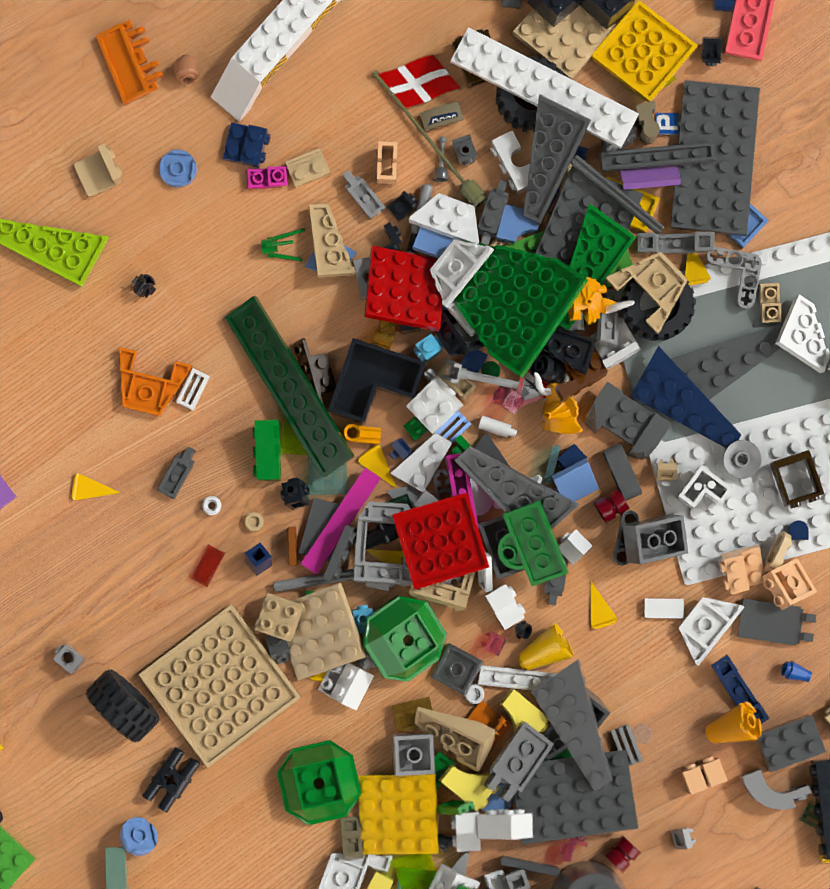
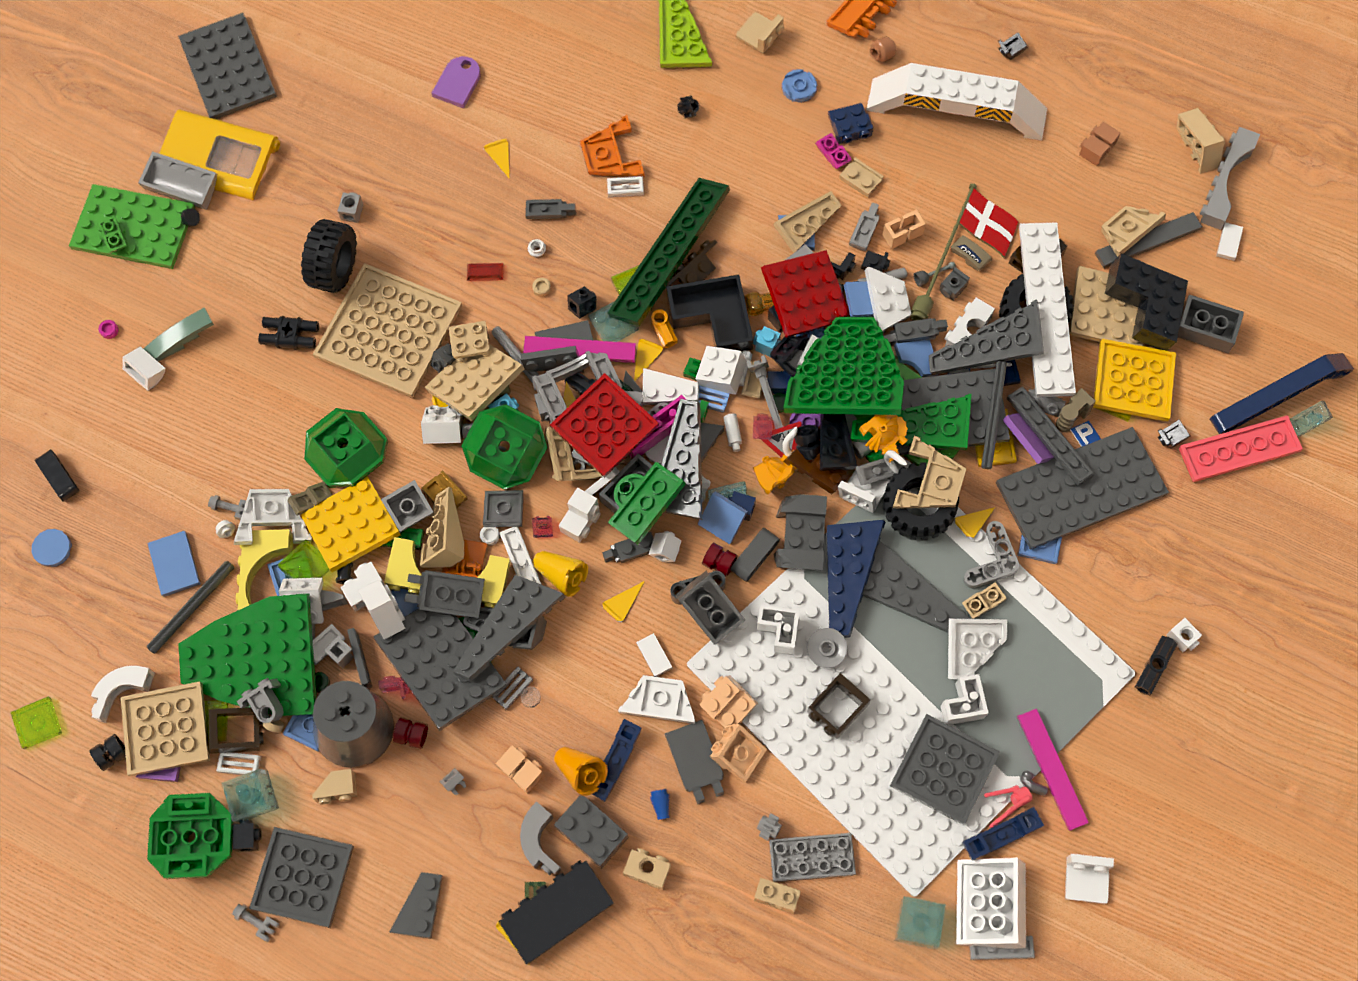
camera: 60 degrees right, 15 degrees down
medium blue tile [119,817,158,856] -> none
dark blue brick [245,542,272,576] -> none
green wedge [253,420,281,481] -> none
green plant [261,228,305,261] -> none
dark orange tile [287,527,297,566] -> none
dark blue tile [389,438,414,460] -> none
white wing [430,240,494,308] -> none
green tile [437,800,475,815] -> none
black plate [515,621,532,639] -> none
light grey slope [638,232,715,254] -> none
tan tile [656,459,678,481] -> none
tan plate [765,531,792,569] -> none
dark blue tile [788,520,809,540] -> none

